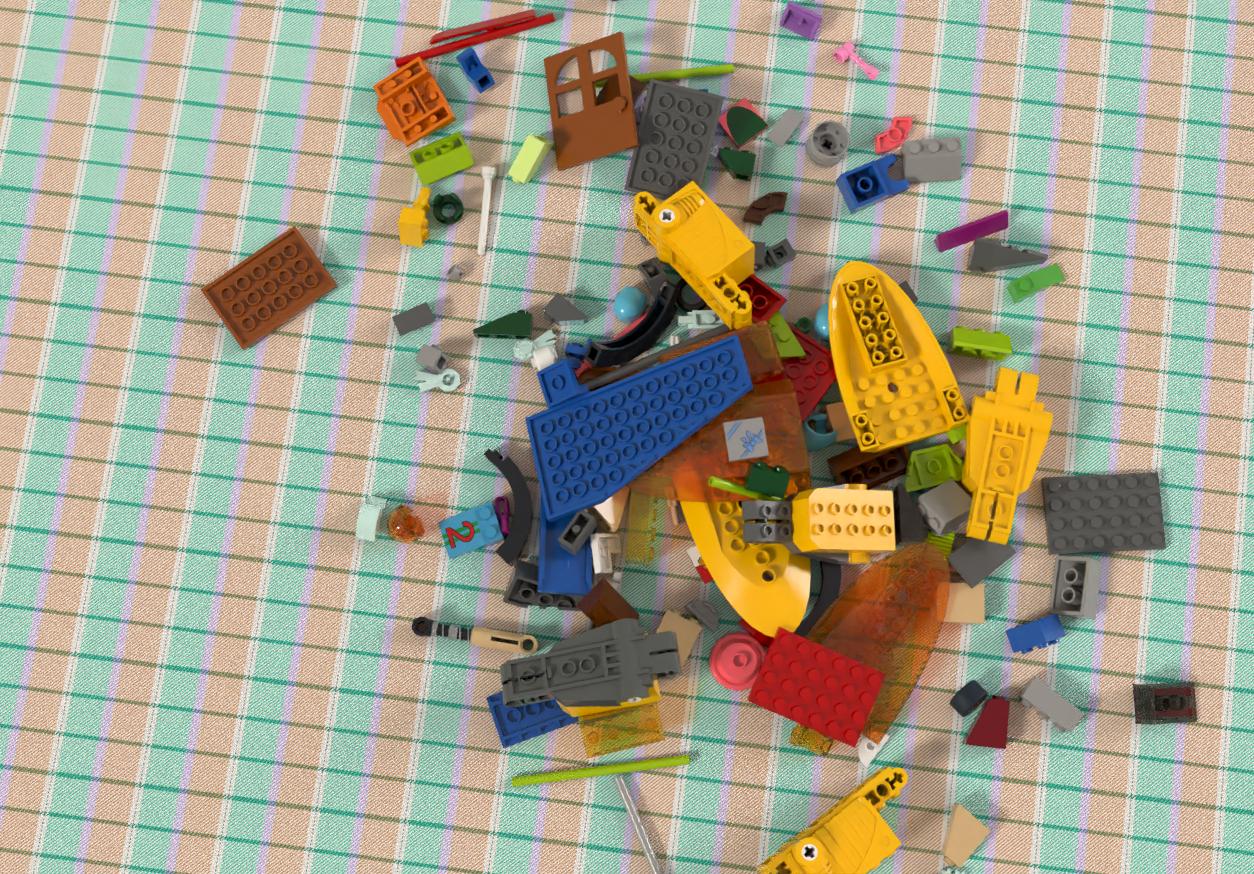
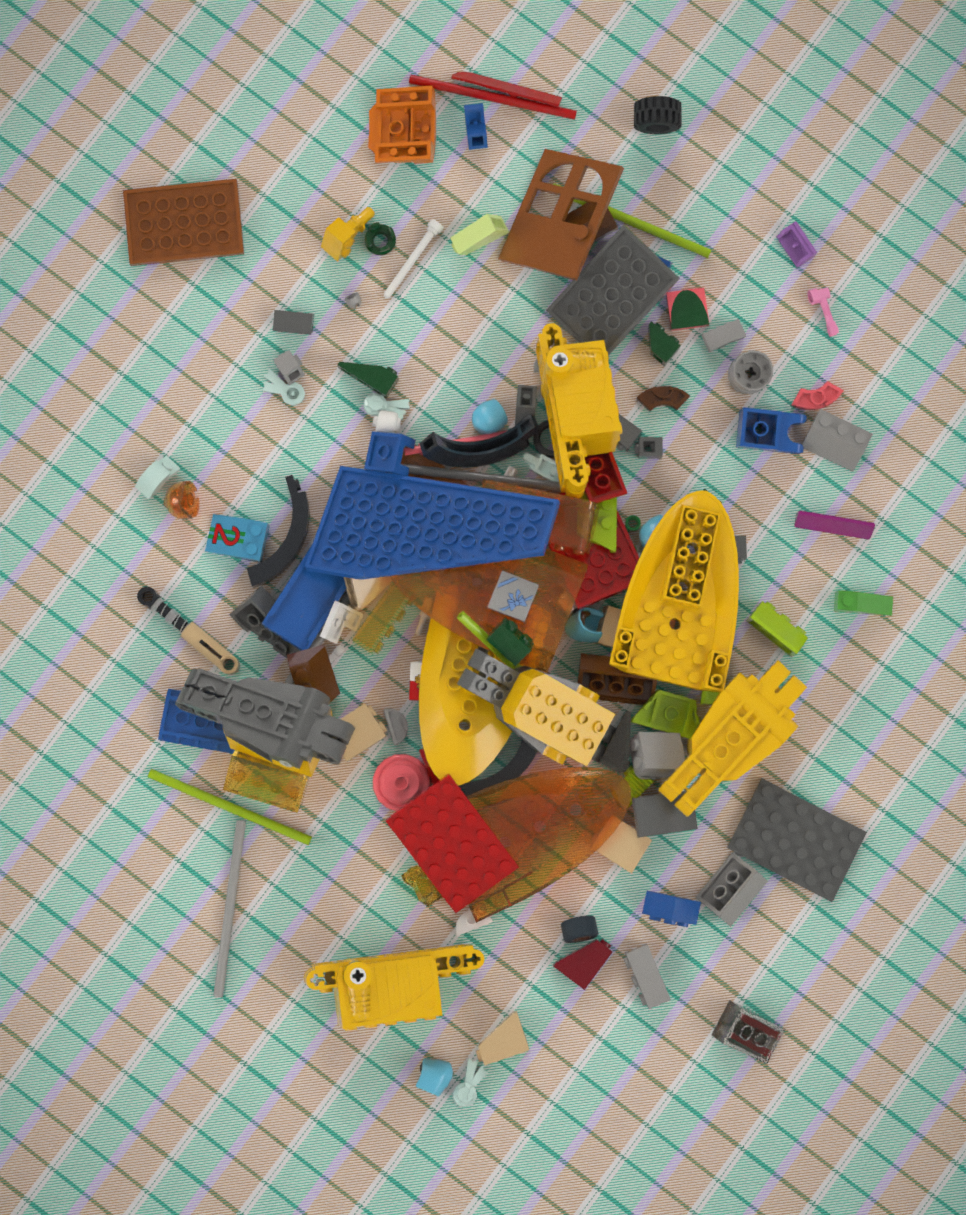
camera: 30 degrees right, 5 degrees up
lime slope [408,132,474,186] -> none
magenta piece [494,496,509,534] -> none
dark grey slope [543,293,587,326] -> none
dark grey brick [558,510,597,556] -> none
blue bracket [565,338,592,360] -> none
dark grey wedge [966,238,1048,274] -> none

